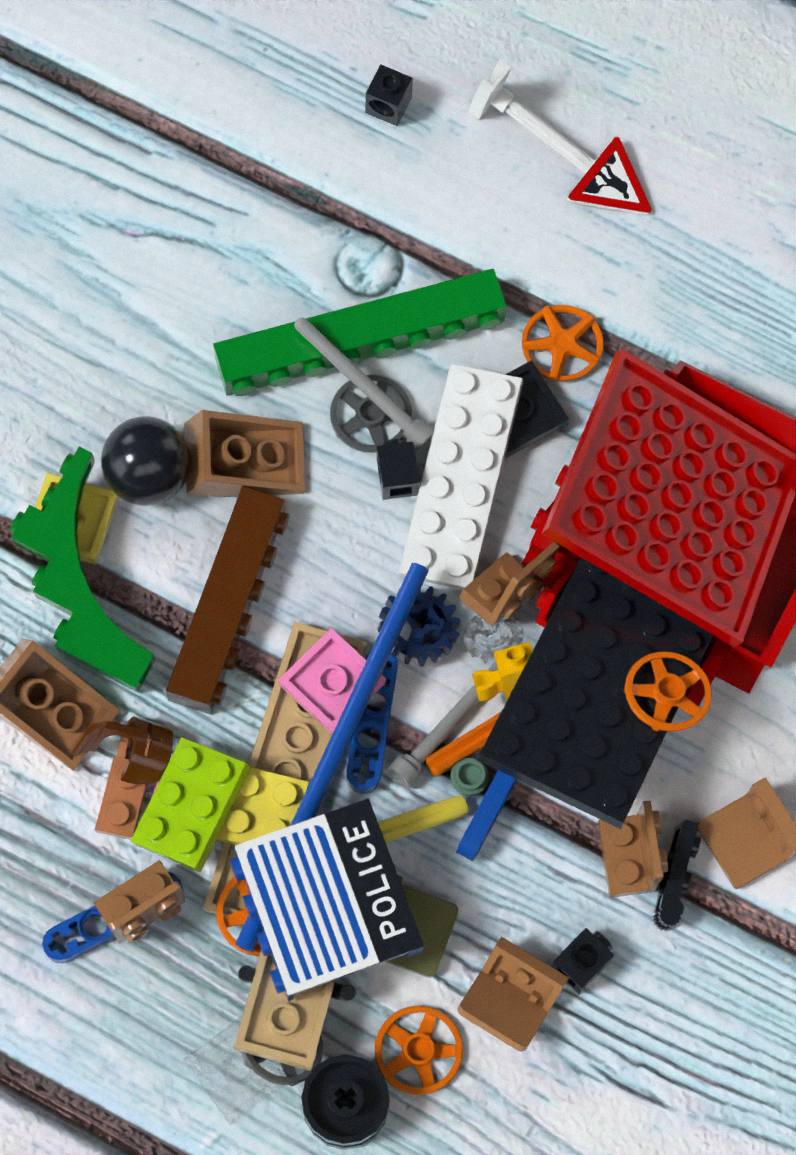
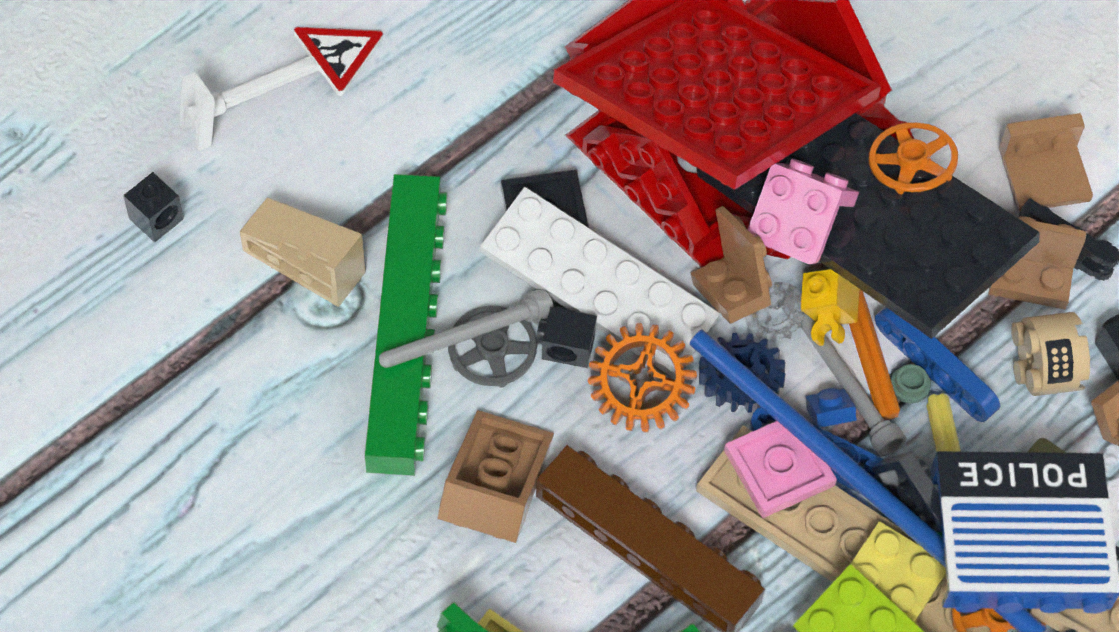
camera: 70 degrees left, 10 degrees down
black piece [101,416,191,506] -> none
orange wheel [522,305,603,381] -> none
none -> tan wedge [240,198,365,307]
none -> orange gear [588,323,697,433]
none -> bright pink bracket [748,159,859,264]
none -> blue plate [806,388,857,428]
none -> black plate [872,452,942,533]
none -> tan brick [1011,312,1090,396]

